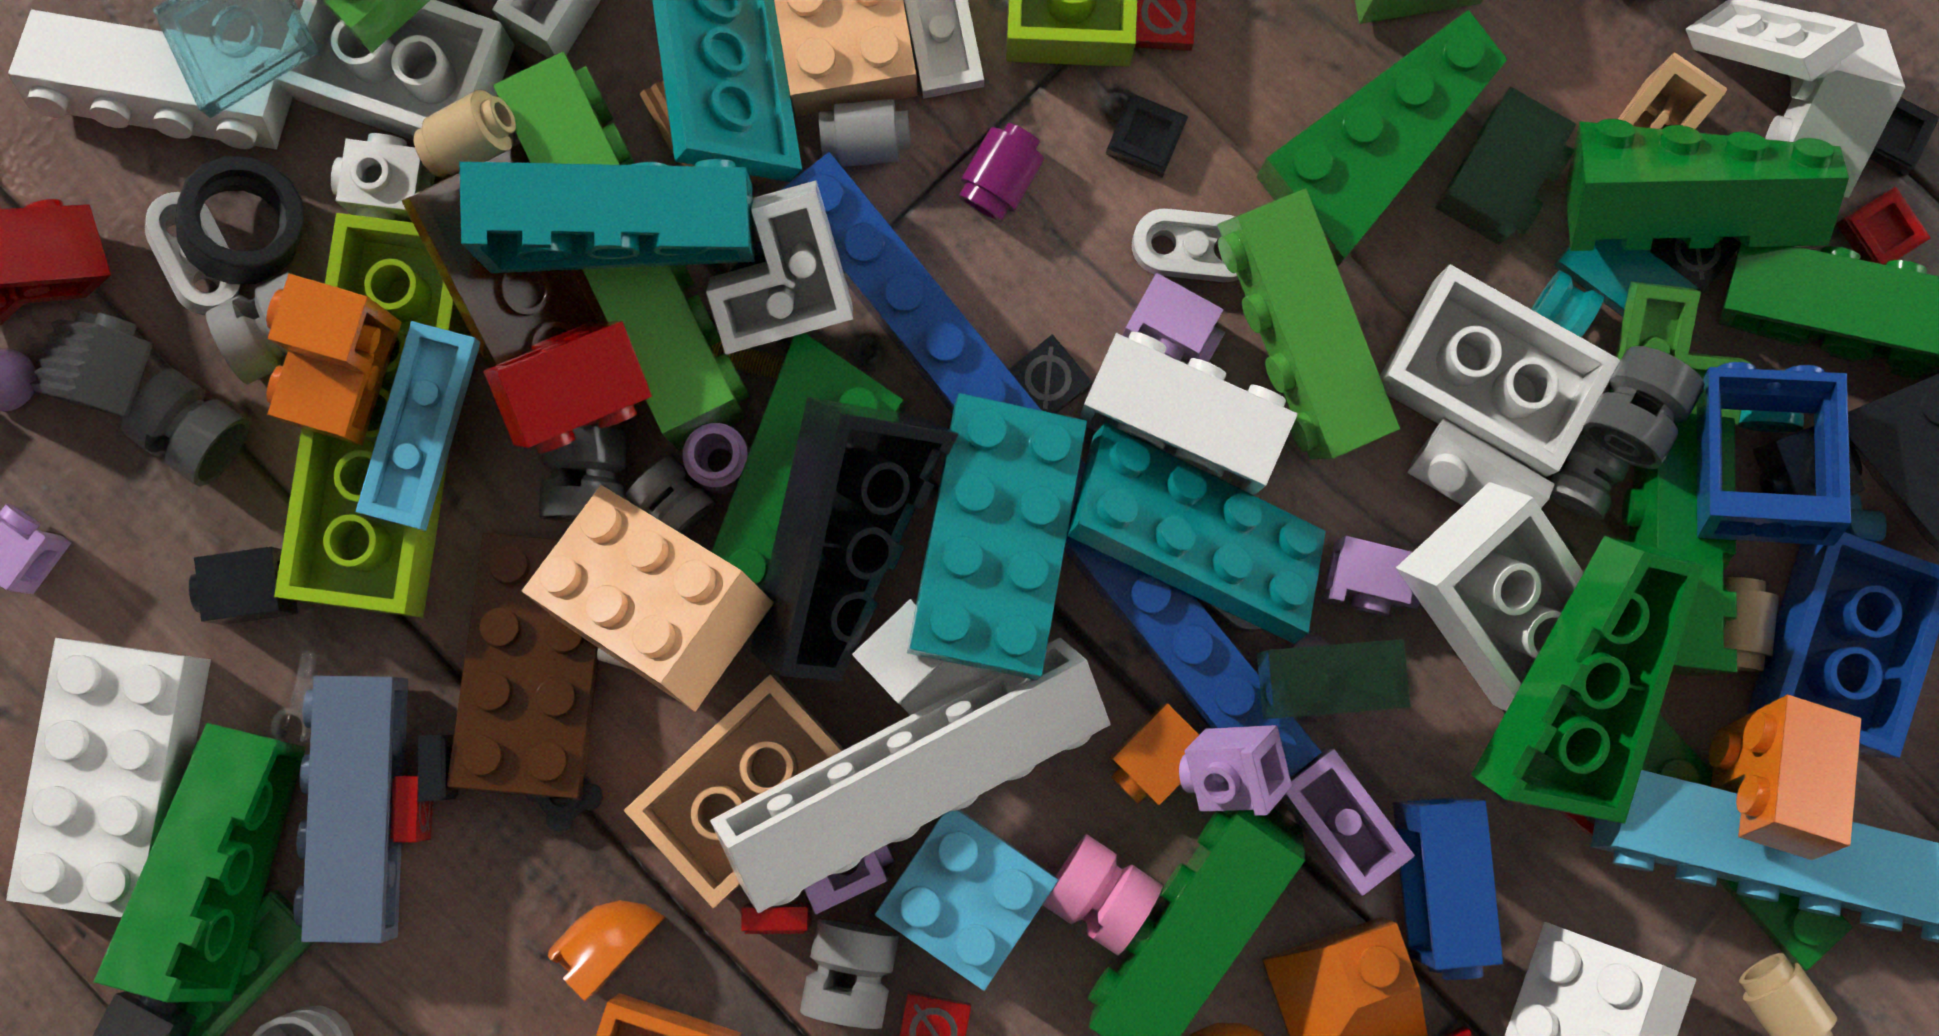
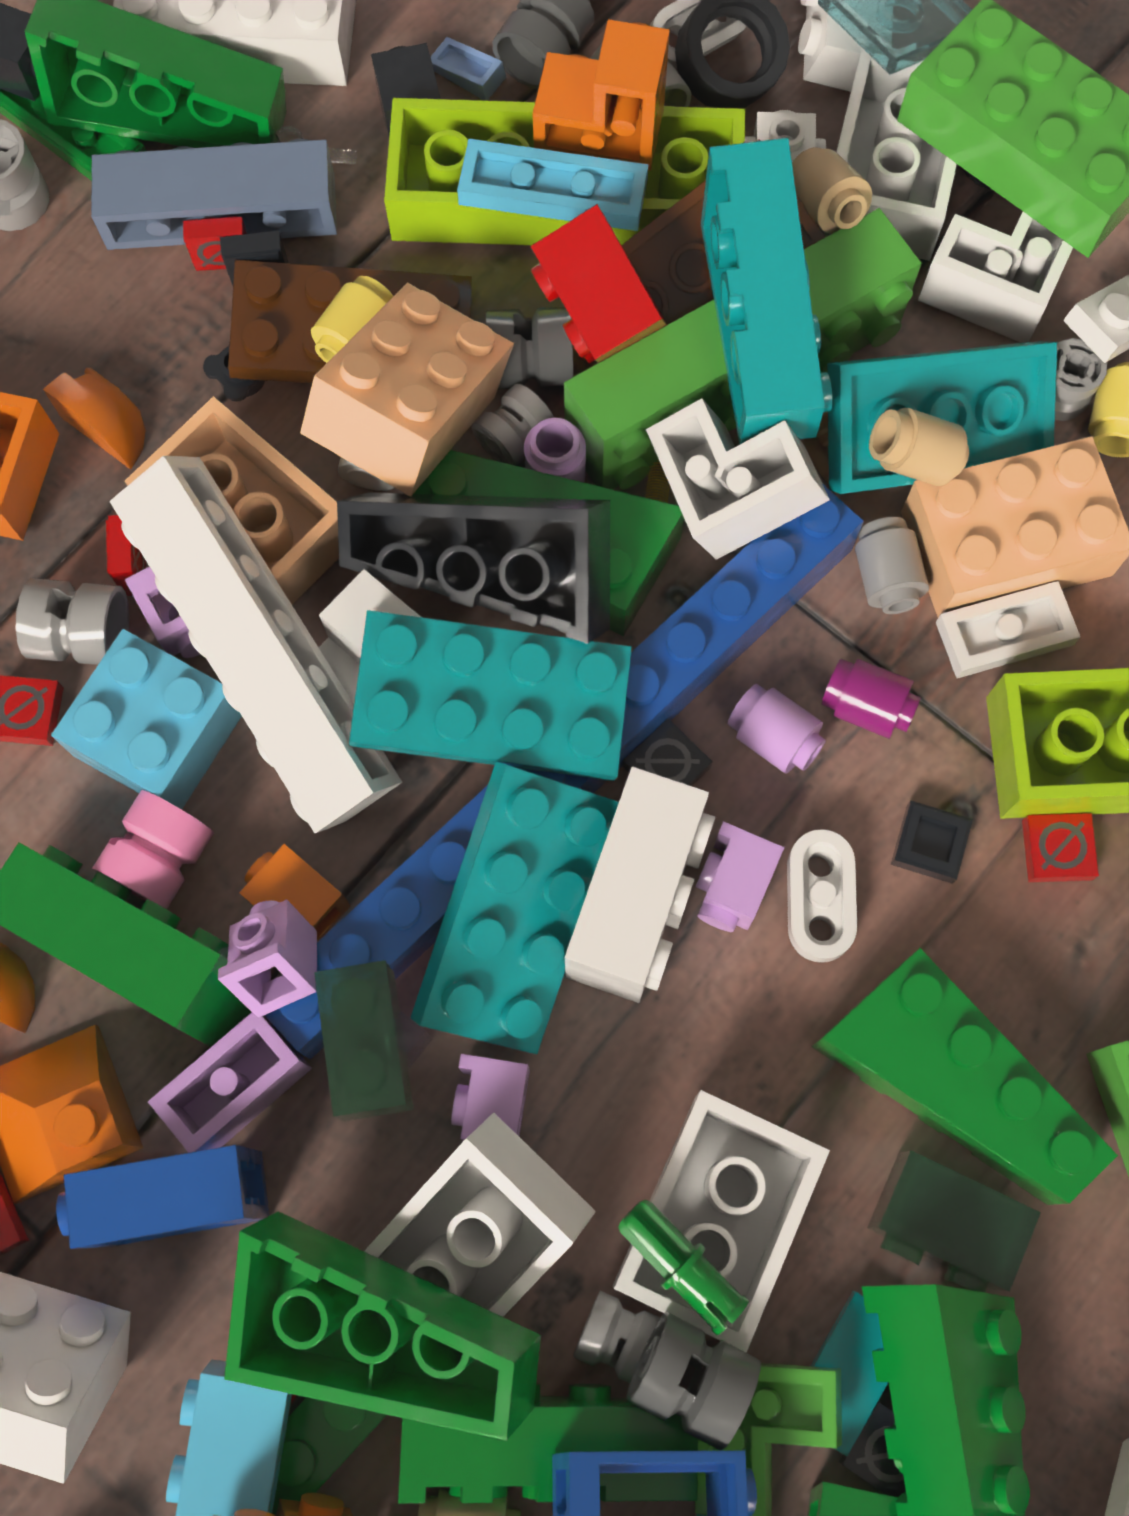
camera: 90 degrees right, 10 degrees down
bright green brick [1217,188,1400,459] -> none
white plate [1407,418,1555,508] -> none
teal wheel [1531,270,1604,337] -> none
light nougat slope [1618,52,1727,129] -> none
none -> light yellow brick [311,276,393,363]
none -> light blue piece [430,37,506,101]
none -> green axle [618,1199,749,1335]
none -> lavender brick [727,684,826,774]
none -> tan brick [869,408,969,486]

